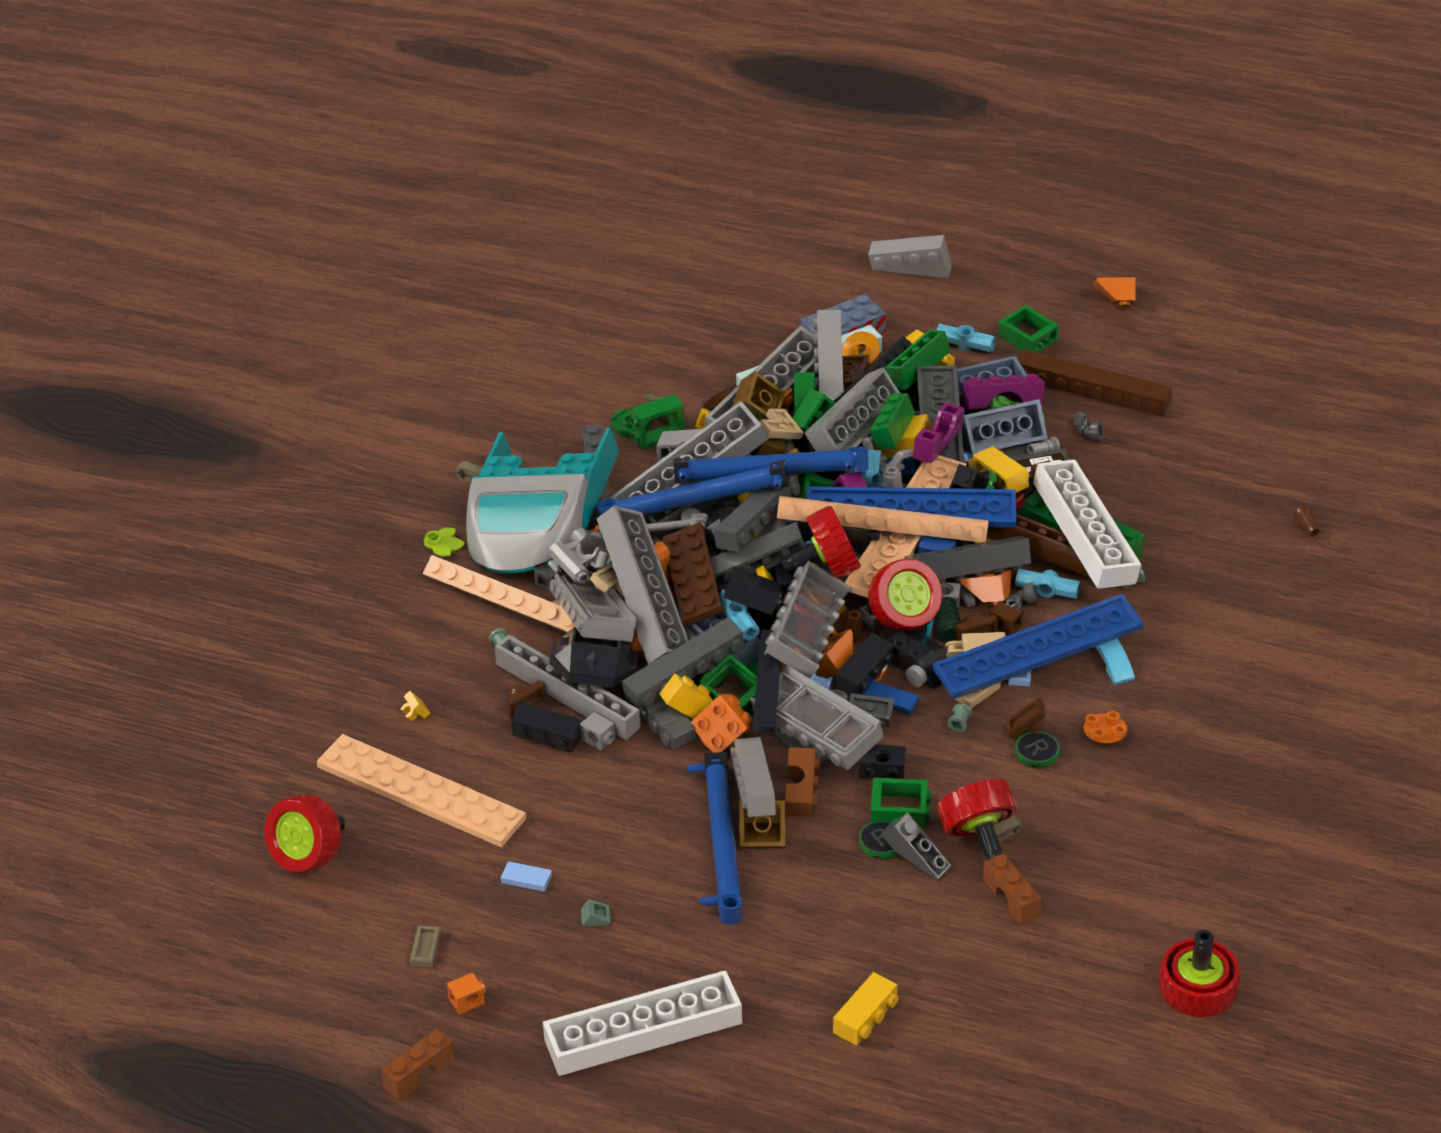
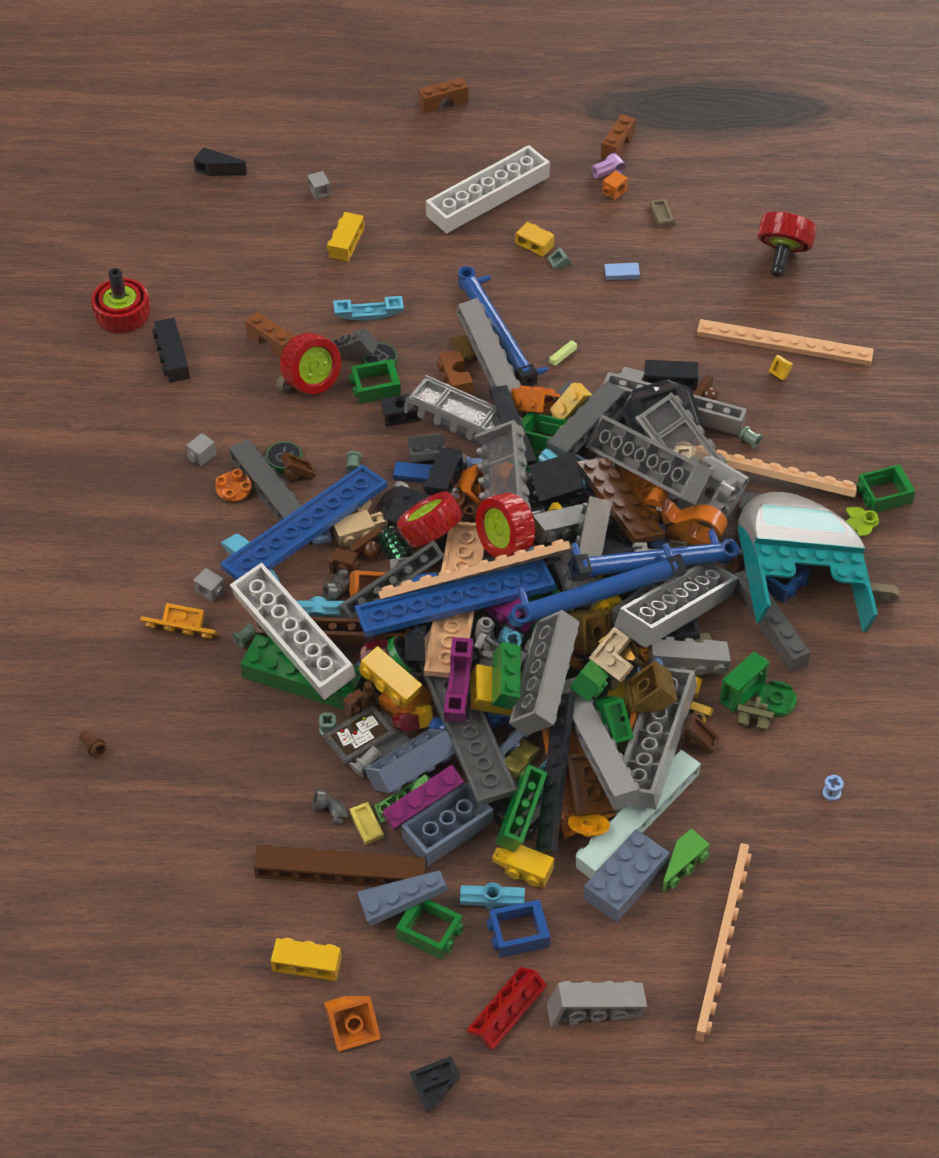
camera: 160 degrees right, 10 degrees up
light nougat plate [317,734,526,848] -> none
none -> light orange bracket [140,603,219,639]
none -> black brick [152,317,190,383]
none -> light grey brick [186,433,217,466]
none -> light grey brick [193,568,225,602]
none -> dark grey brick [229,439,303,522]
none -> yellow brick [271,938,342,981]
none -> light grey brick [307,171,331,200]
none -> medium azure slope [333,296,404,321]
none -> light yellow tile [349,802,384,845]
none -> sand blue wing [357,870,448,926]
none -> black wing [410,1056,460,1114]
none -> red fence [466,967,547,1050]
none -> blue window [486,899,550,958]
none -> yellow brick [515,222,554,257]
none -> yellowish green axle [549,340,577,366]
none -> lavender piece [591,153,626,179]
none -> bright green slope [662,828,710,893]
none -> light nougat plate [695,843,752,1042]
none -> light nougat plate [697,319,874,366]
none -> light blue bush [823,775,844,801]
none -> green window [856,464,916,512]

